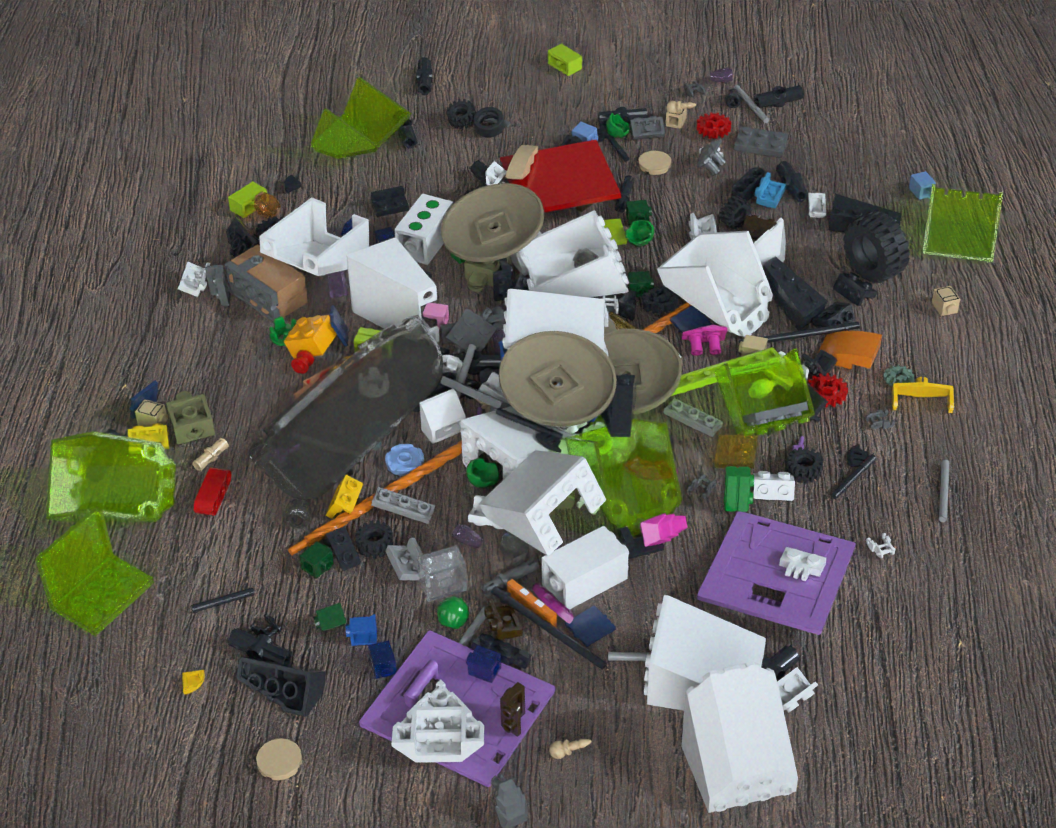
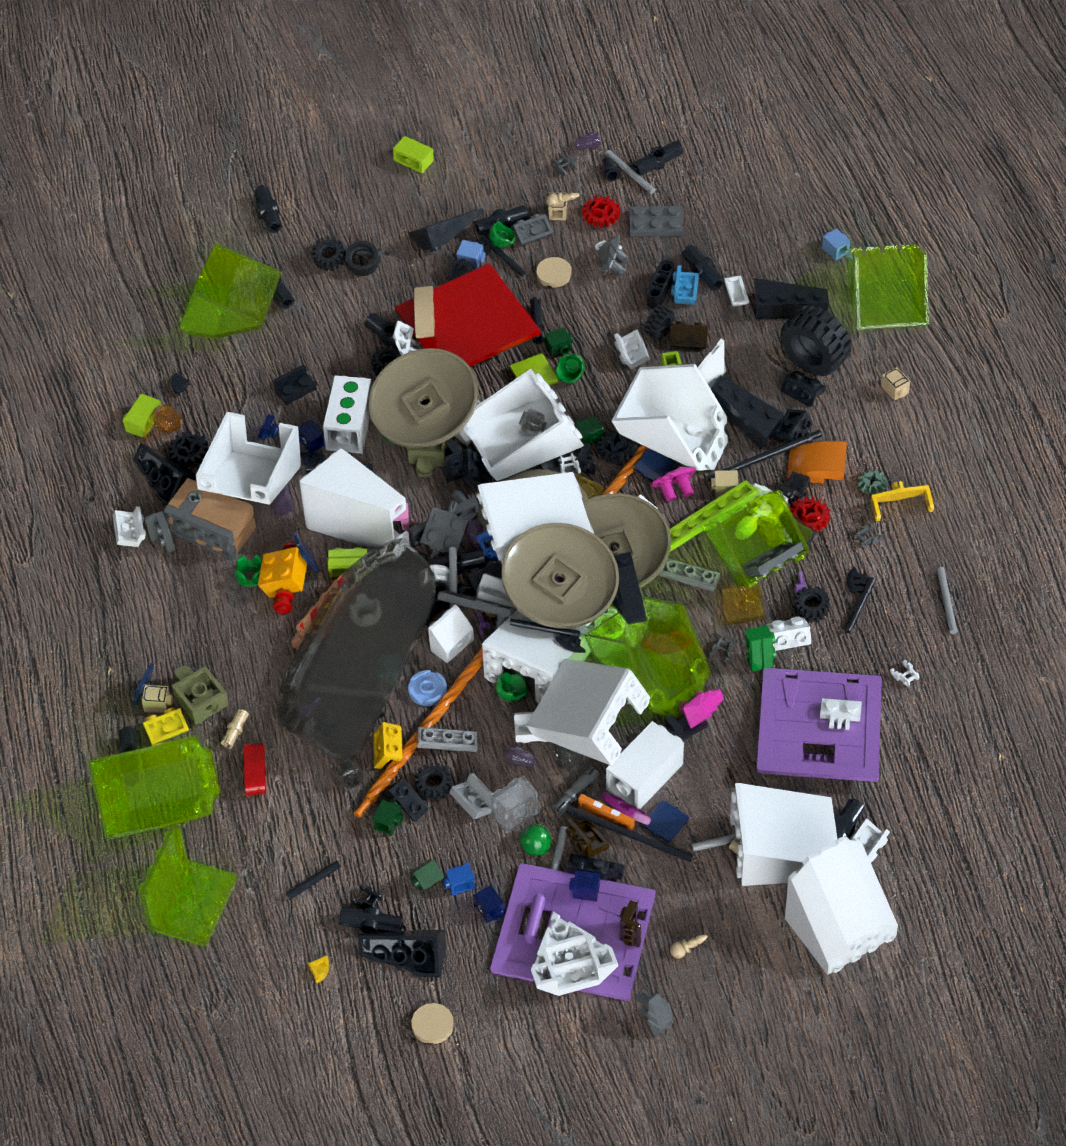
camera: 15 degrees left, 10 degrees up
none -> black wedge [408,208,484,252]

